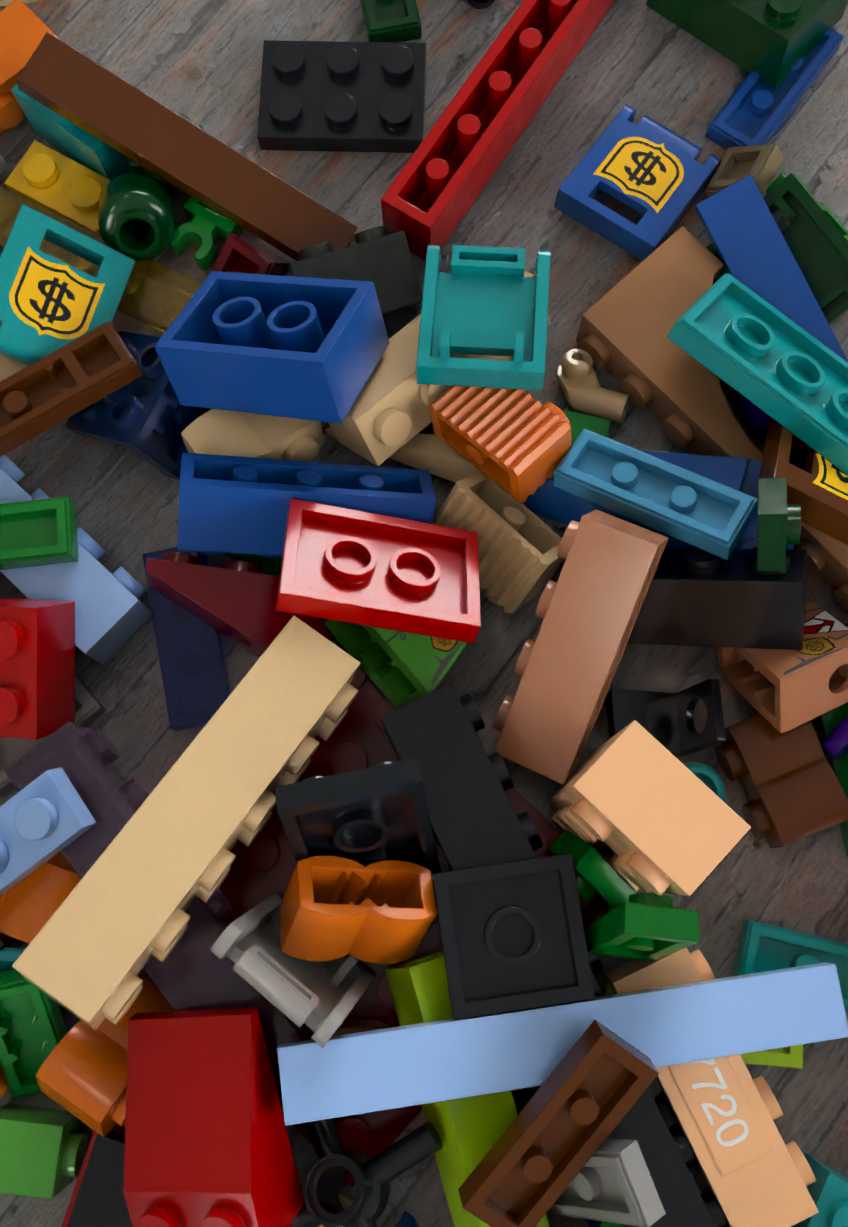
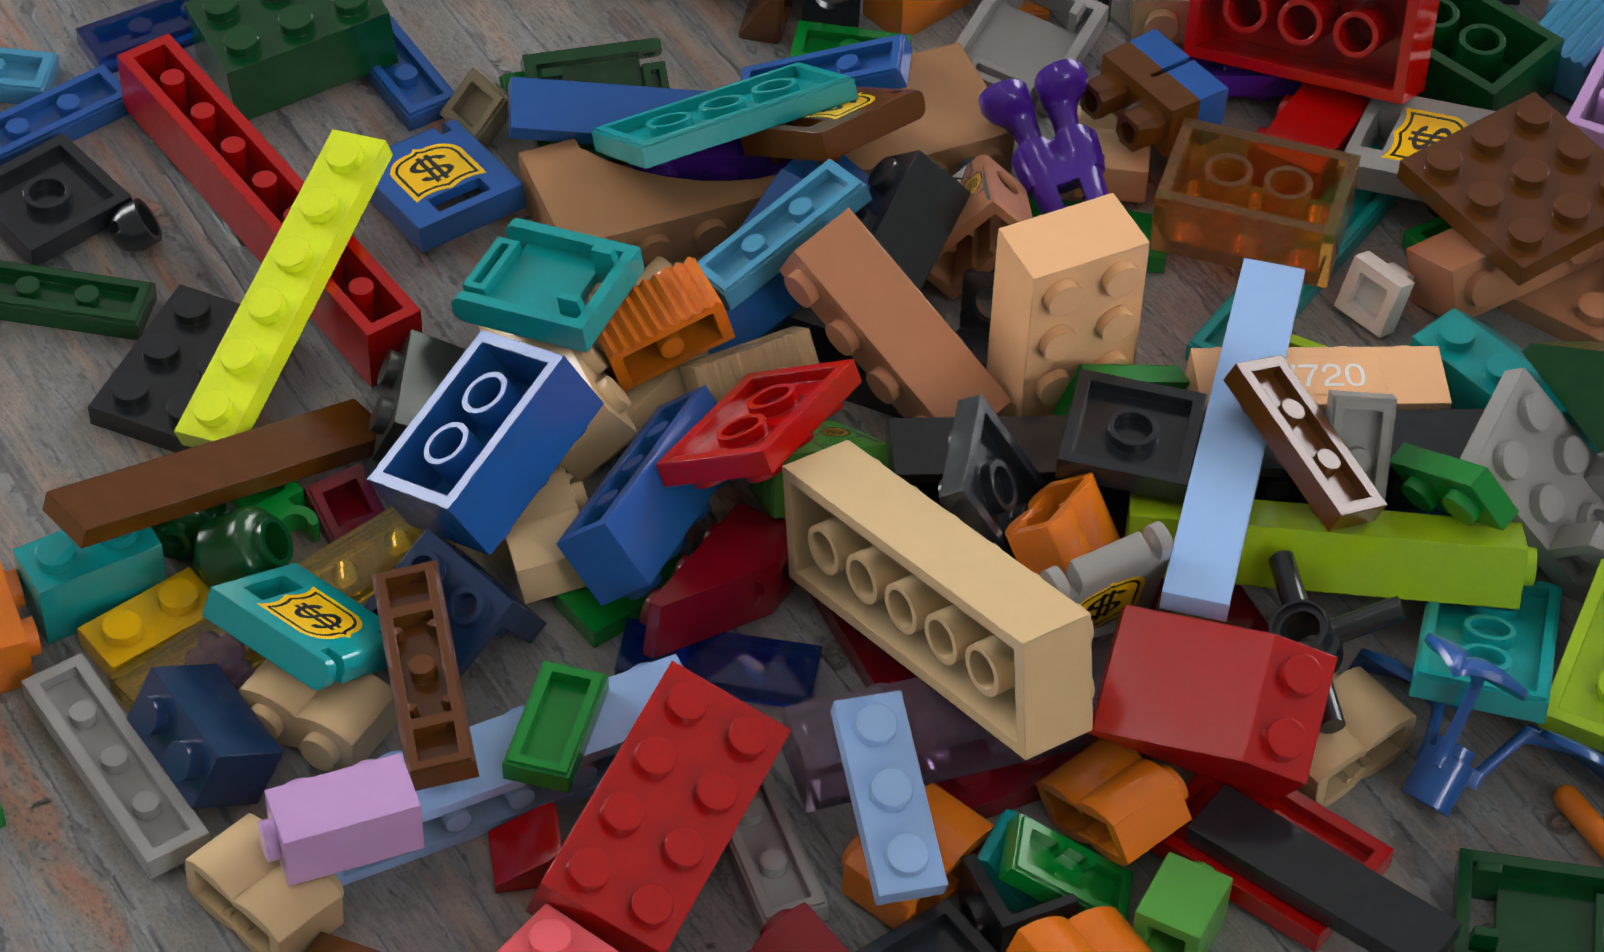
camera: 75 degrees left, 30 degrees down
green plate [586,893,699,962] -> none
dark green plate [757,478,801,571] -> none
none -> neon yellow plate [174,129,393,447]

